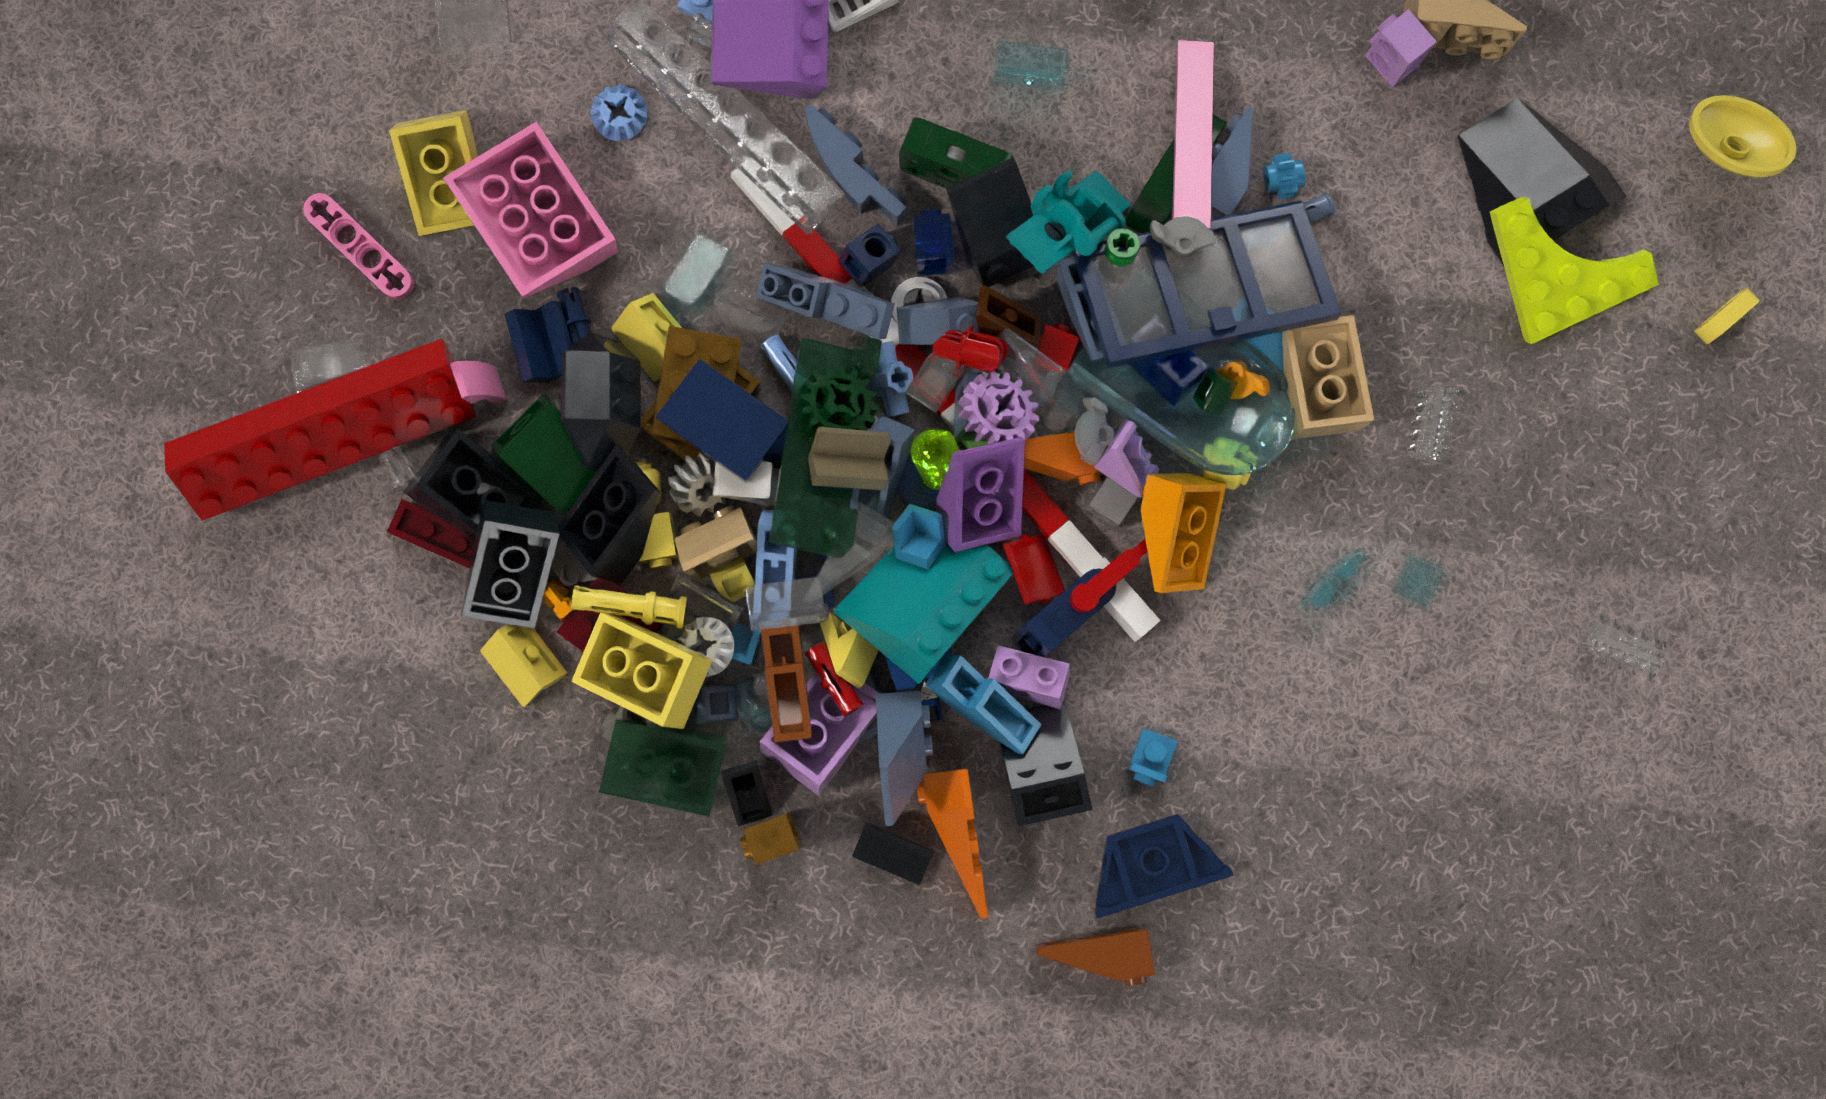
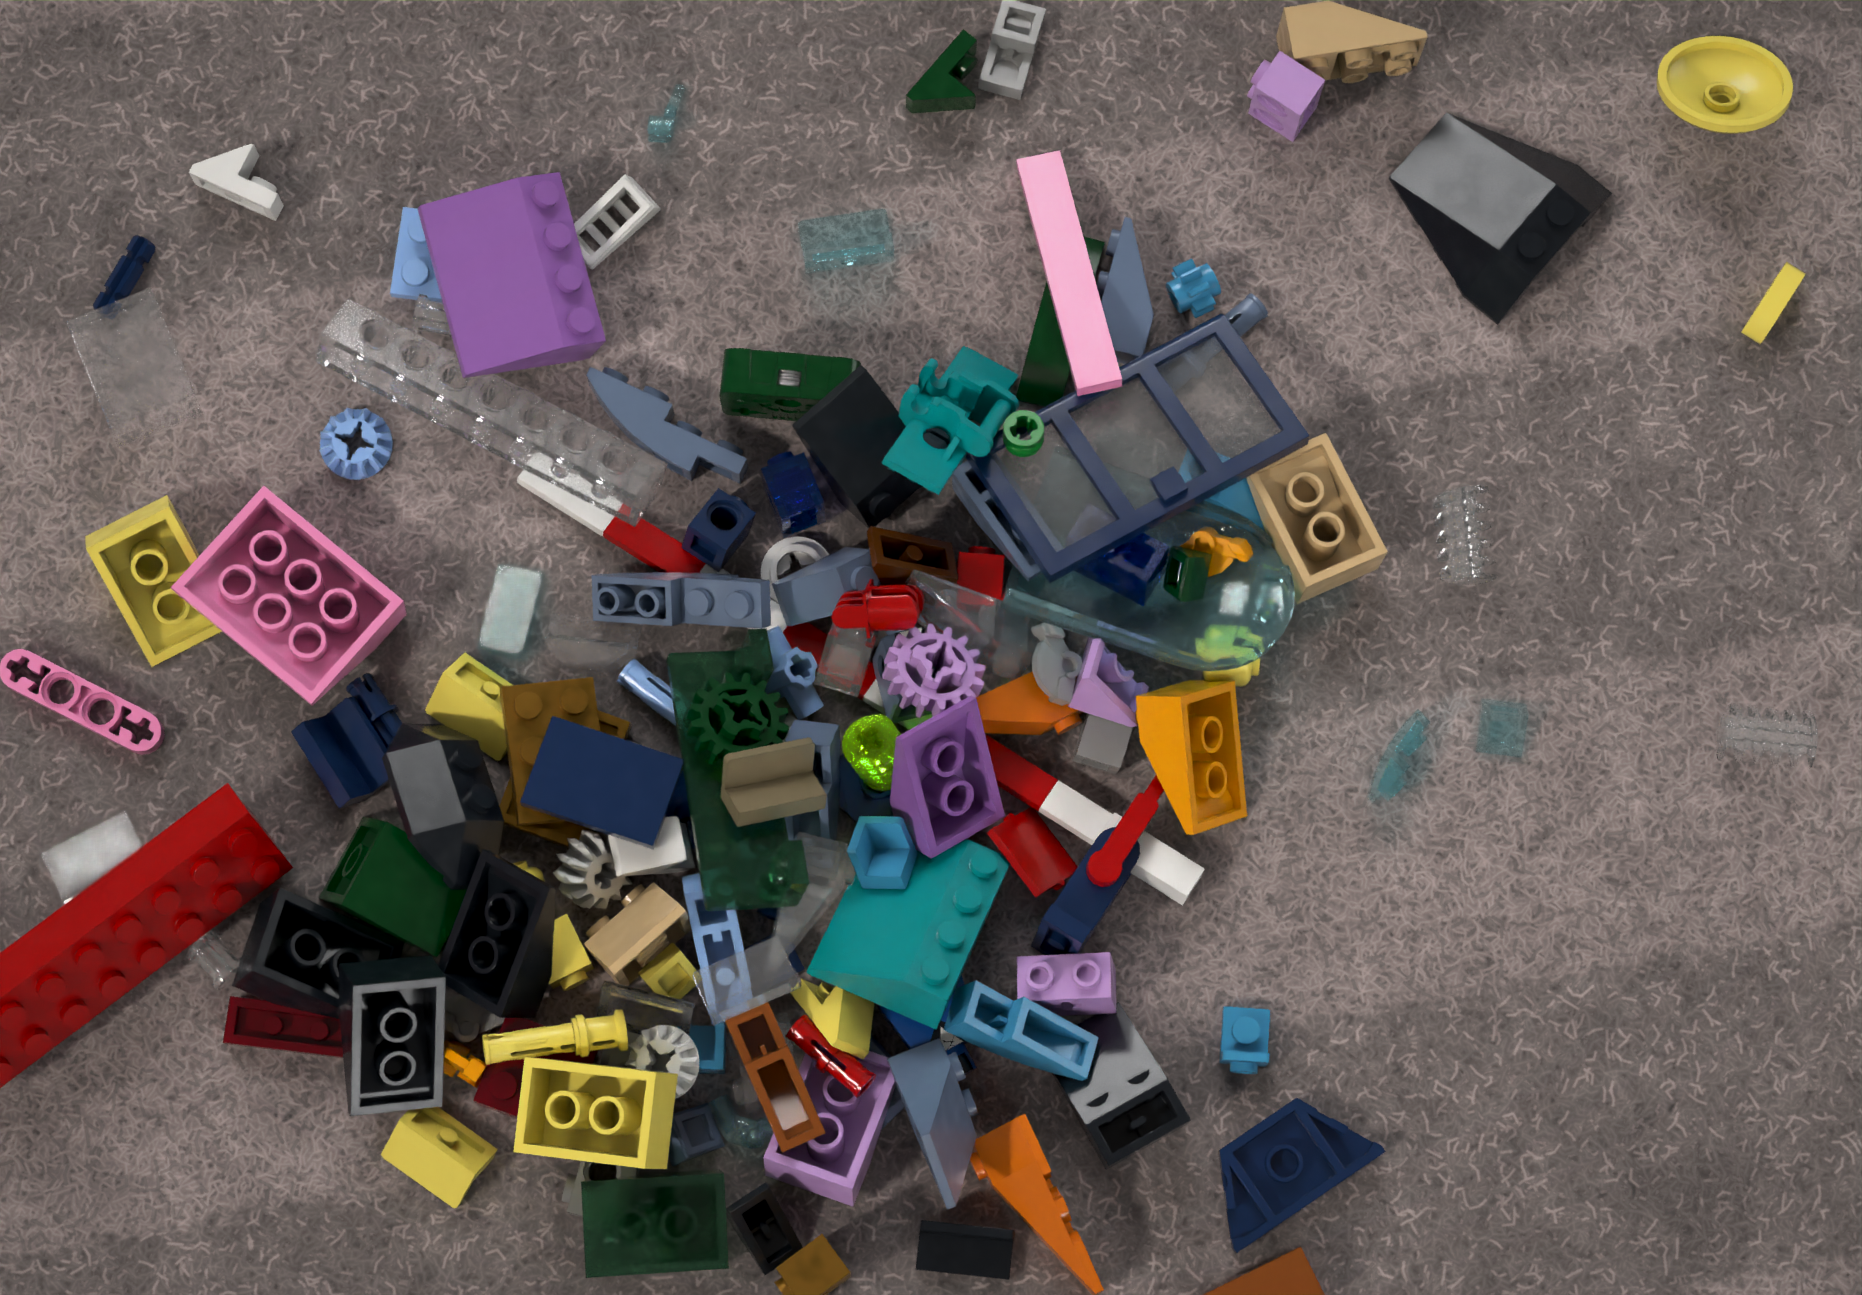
camera: 20 degrees left, 5 degrees down
bright pink slope [450,361,507,405] -> none
light grey piece [1150,216,1216,257] -> none
neon yellow plate [1489,197,1659,344] -> none

